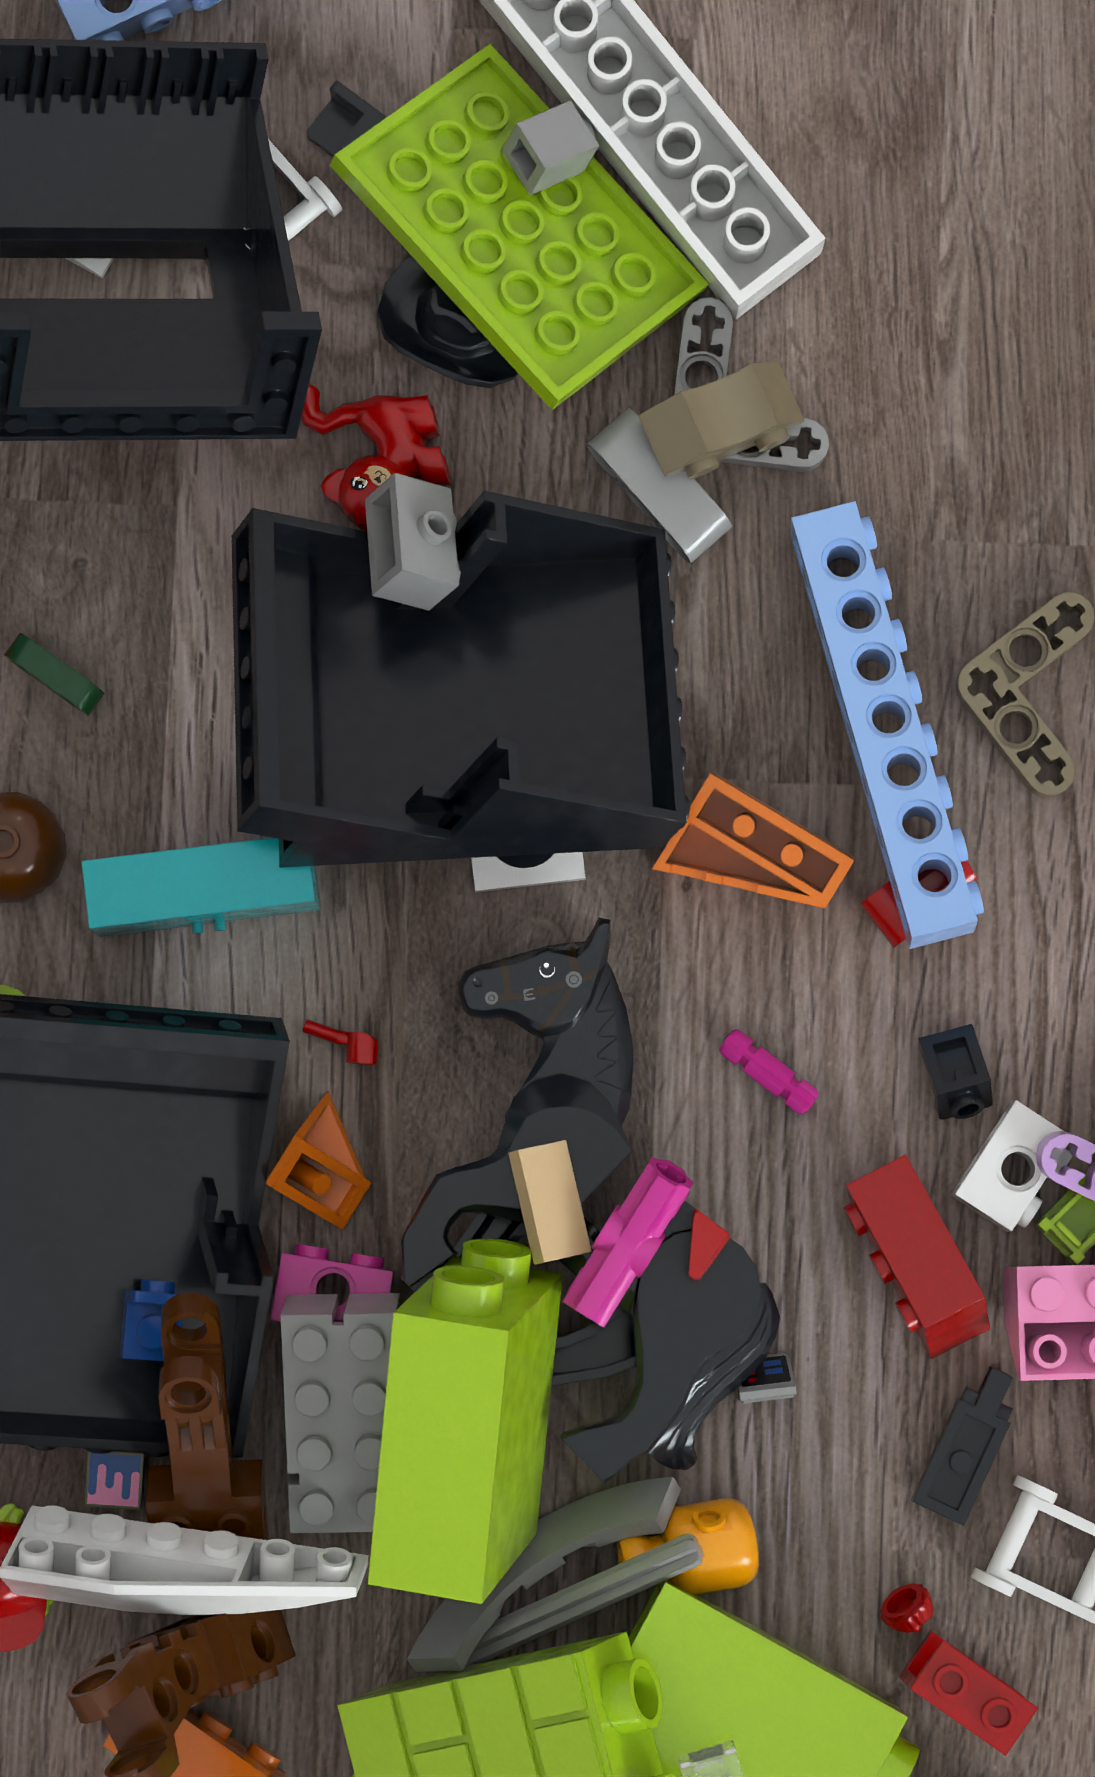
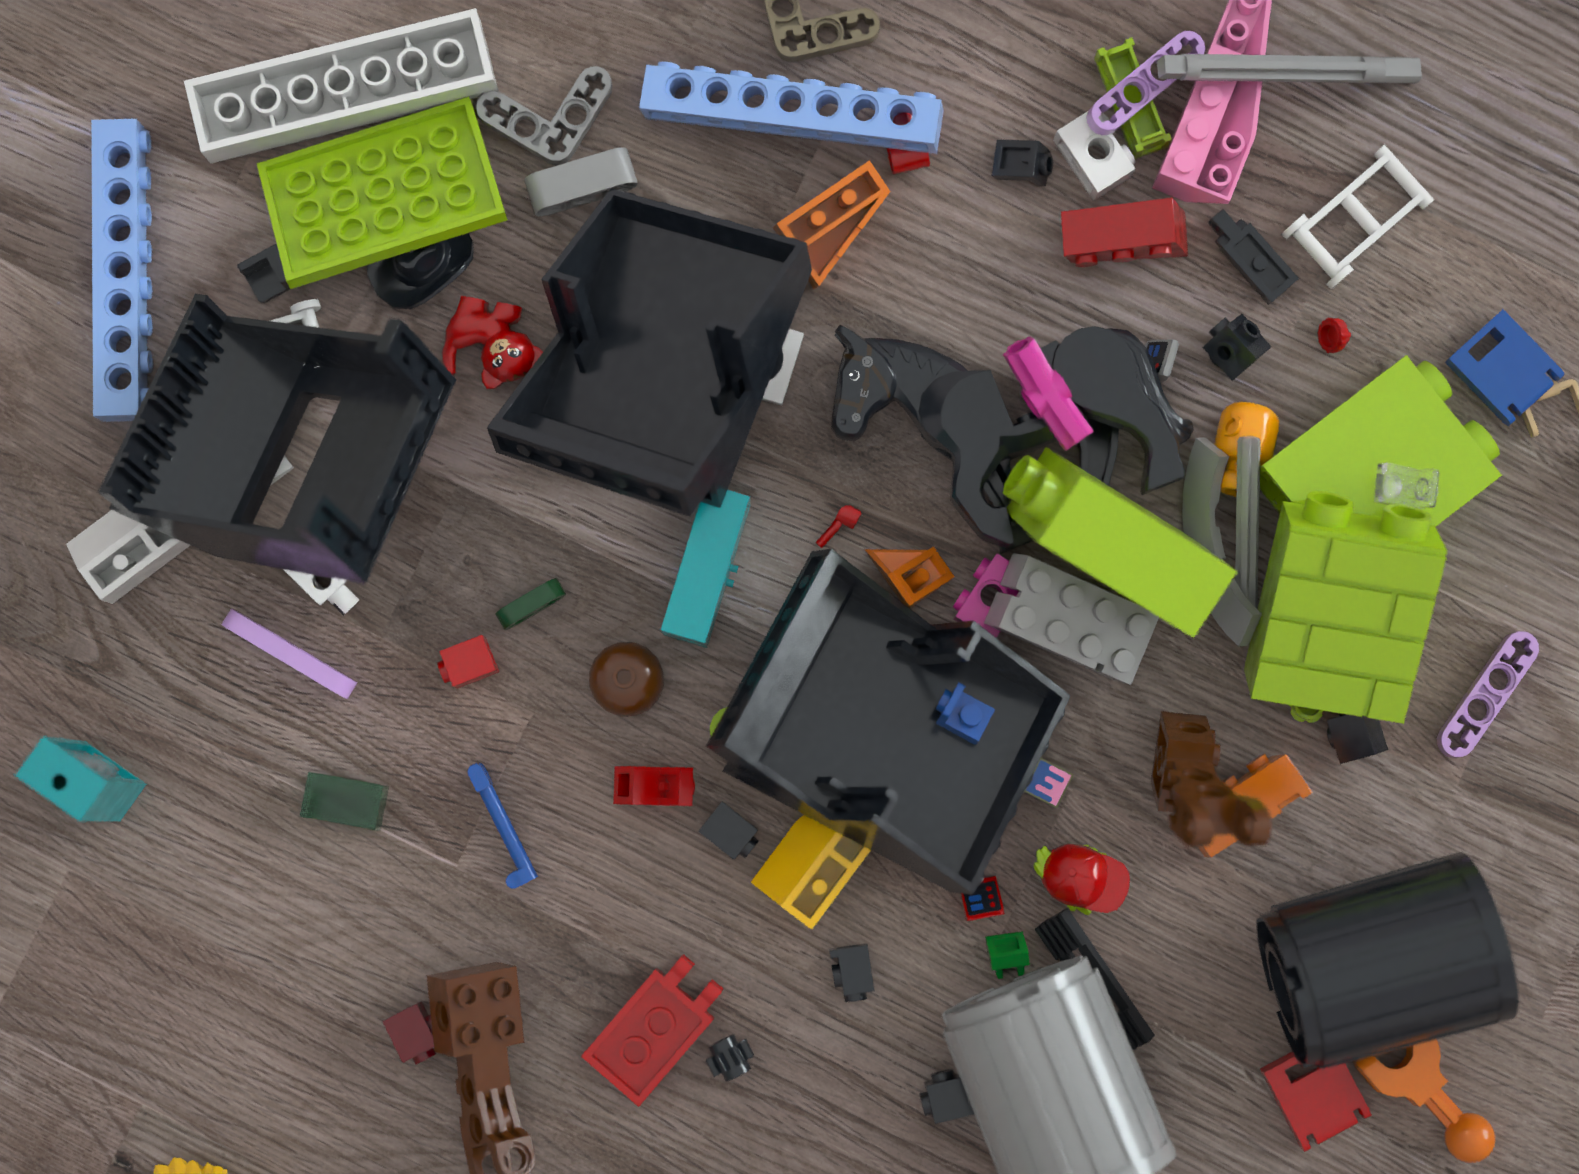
camera: 65 degrees left, 0 degrees up
white wedge [0,1505,369,1615] -> none
reddish brown brick [146,1293,270,1540] -> none
light grey brick [365,473,461,611] -> none
light grey brick [502,100,599,195] -> none
tan tile [508,1140,592,1265] -> none
dark tan brick [638,361,805,479] -> none
red slope [688,1209,730,1282] -> none
dark pink axle [719,1029,819,1115] -> none
red panel [898,1630,1038,1756] -> none
none -> black brick [1202,314,1272,381]

